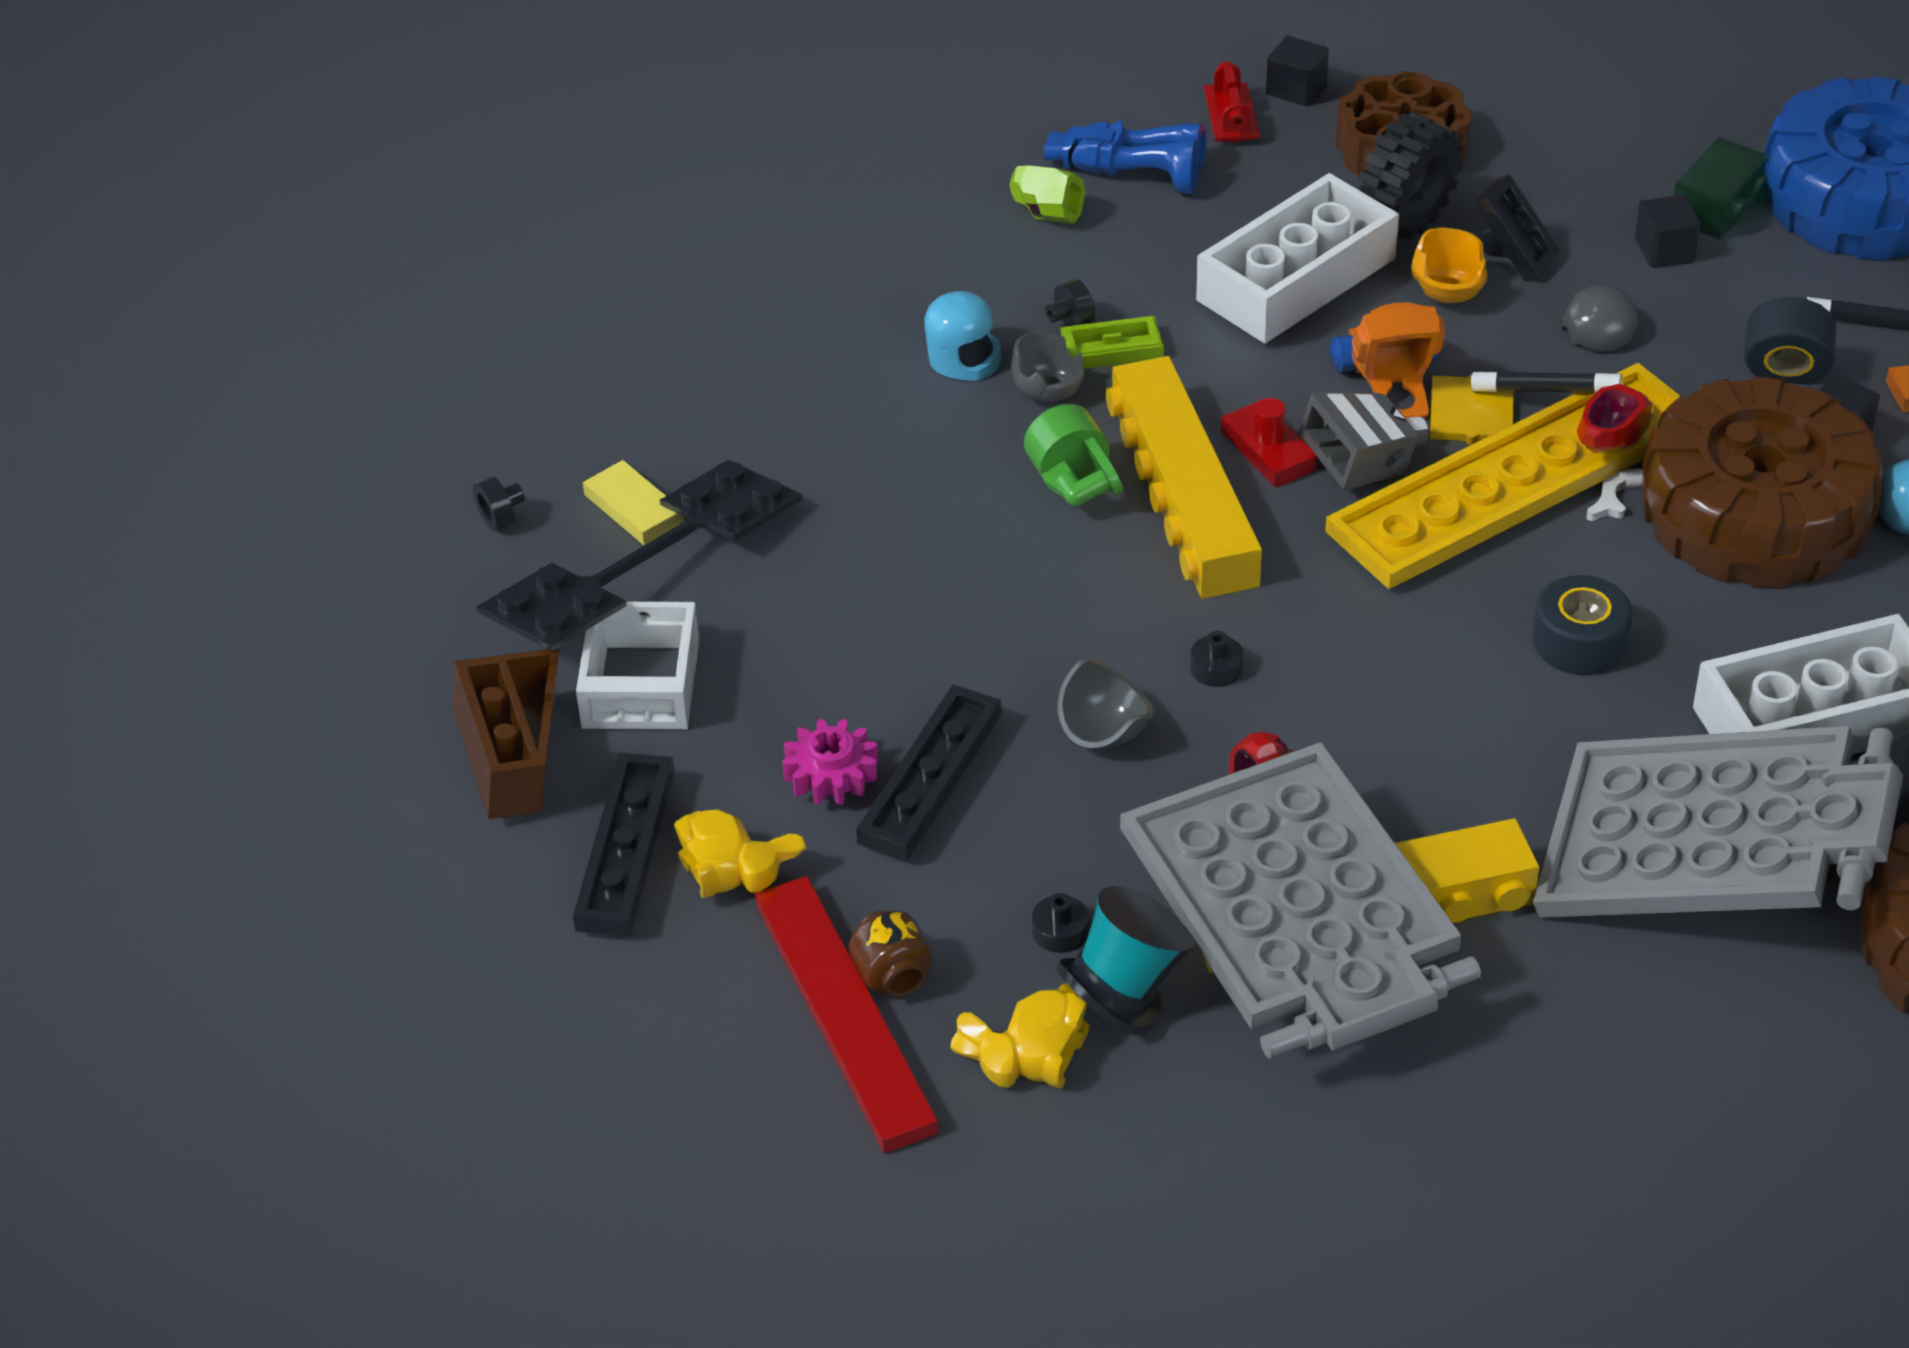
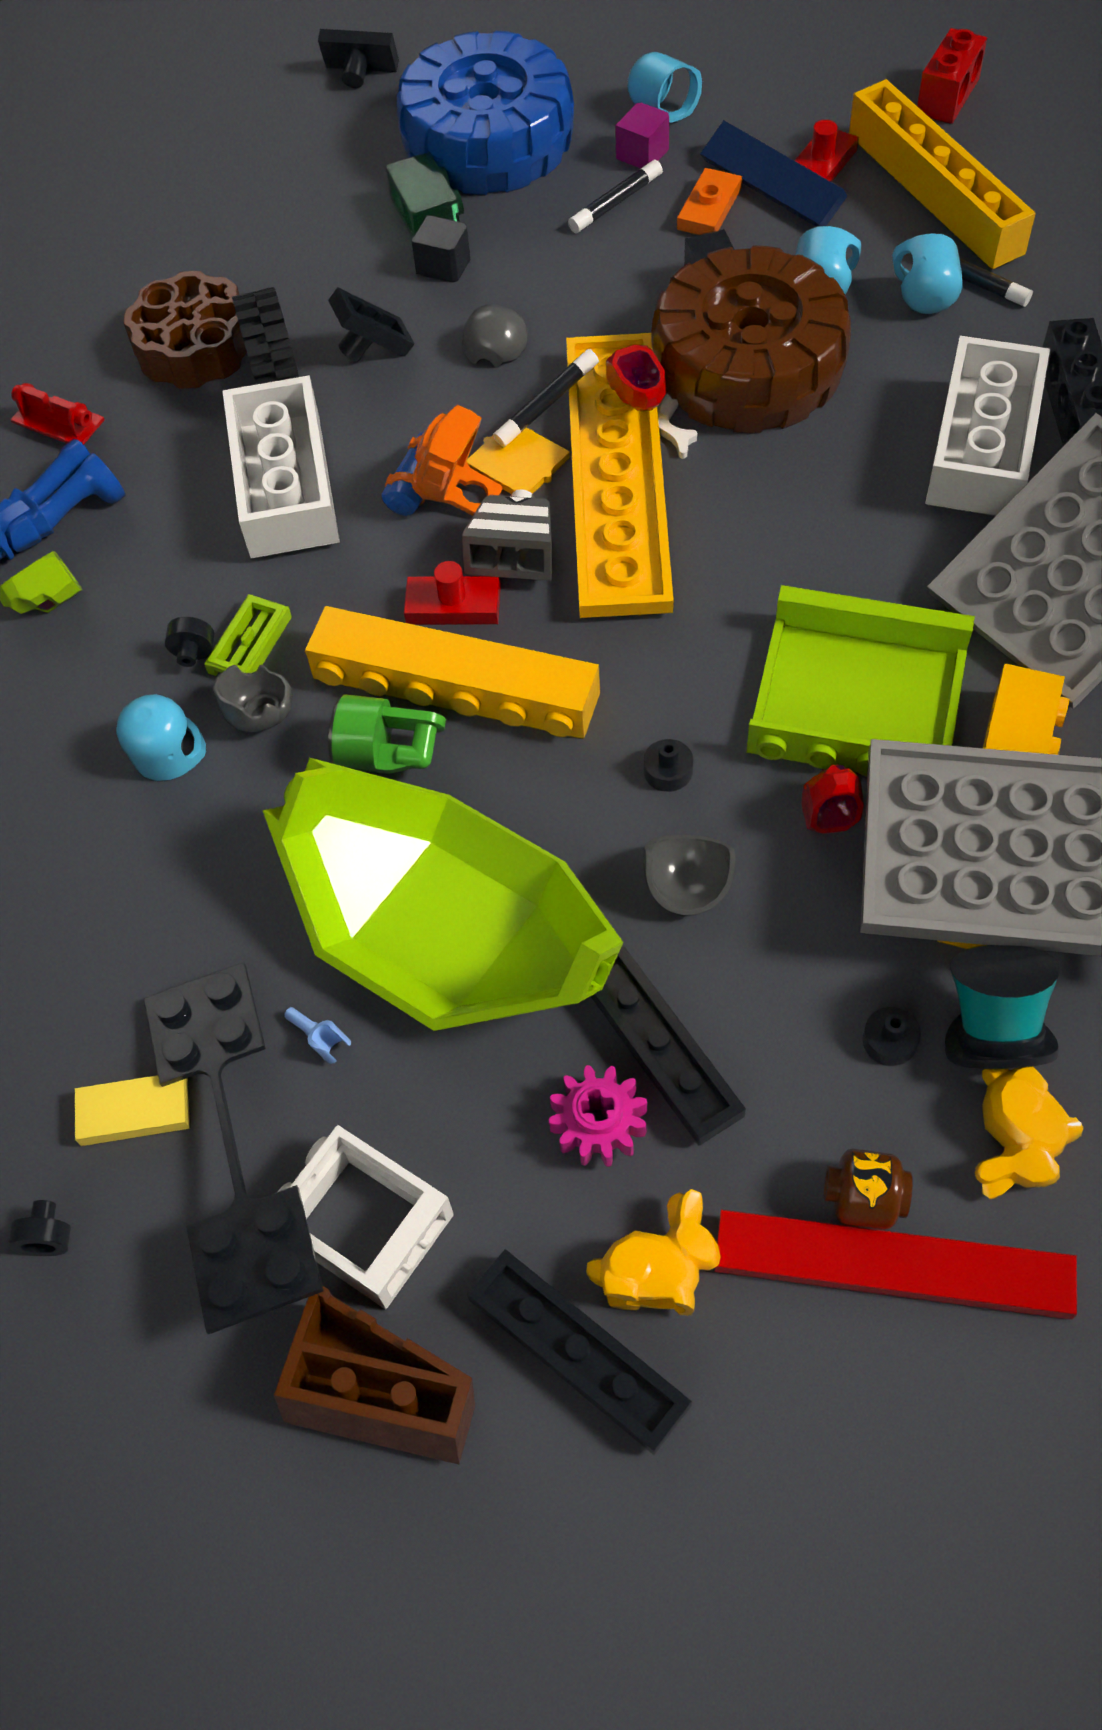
camera: 55 degrees left, 15 degrees up
black piece [1266,35,1329,106] -> none
light orange hair [1411,227,1487,304] -> none
black wheel [1532,575,1633,675] -> none
black wheel [1744,297,1837,385] -> none
none -> lime panel [262,757,624,1031]
none -> light blue hand [284,1007,351,1064]
none -> black tile [318,29,399,88]
none -> lime panel [746,585,975,777]

